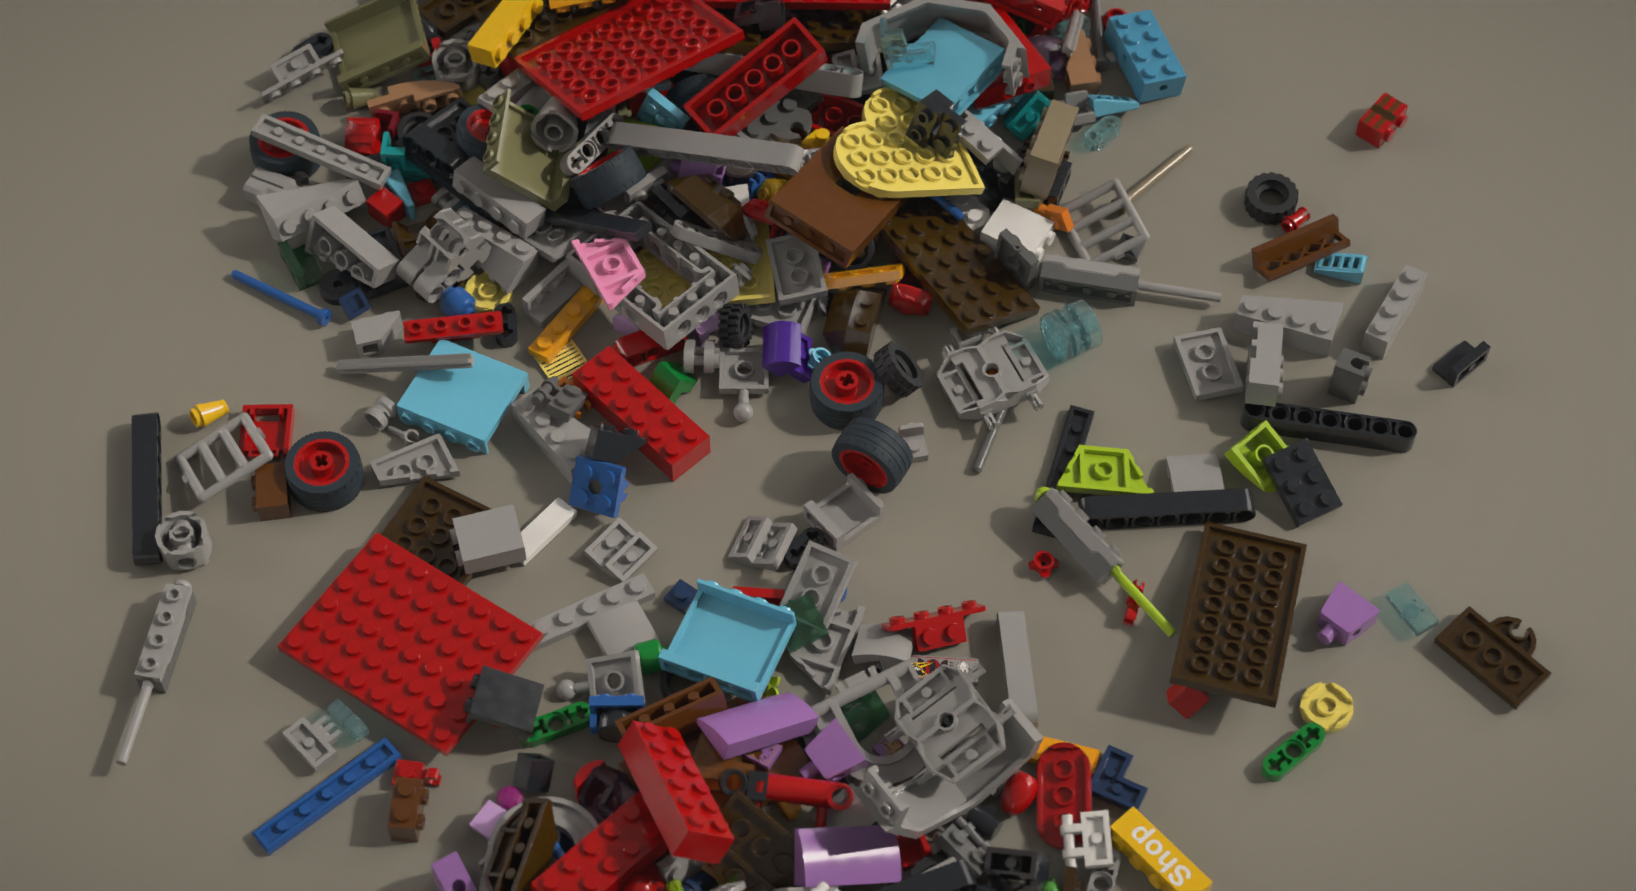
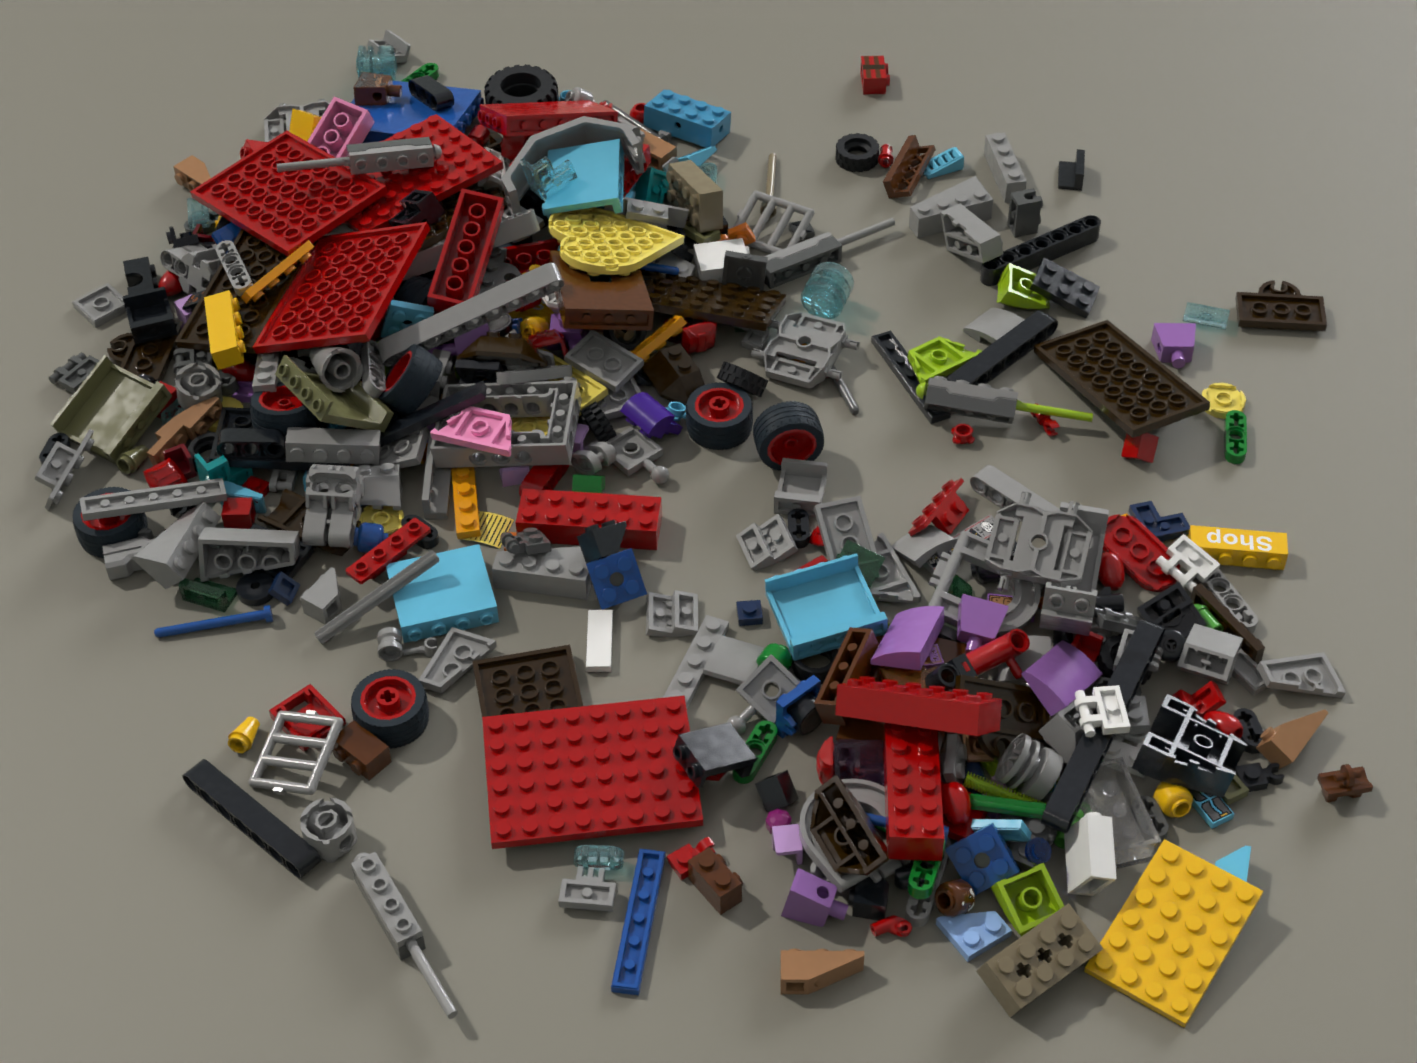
camera: 40 degrees left, 10 degrees down
light grey brick [450,504,527,575] -> none
black brick [905,89,968,159] -> none
light grey plate [1173,327,1244,401] -> none

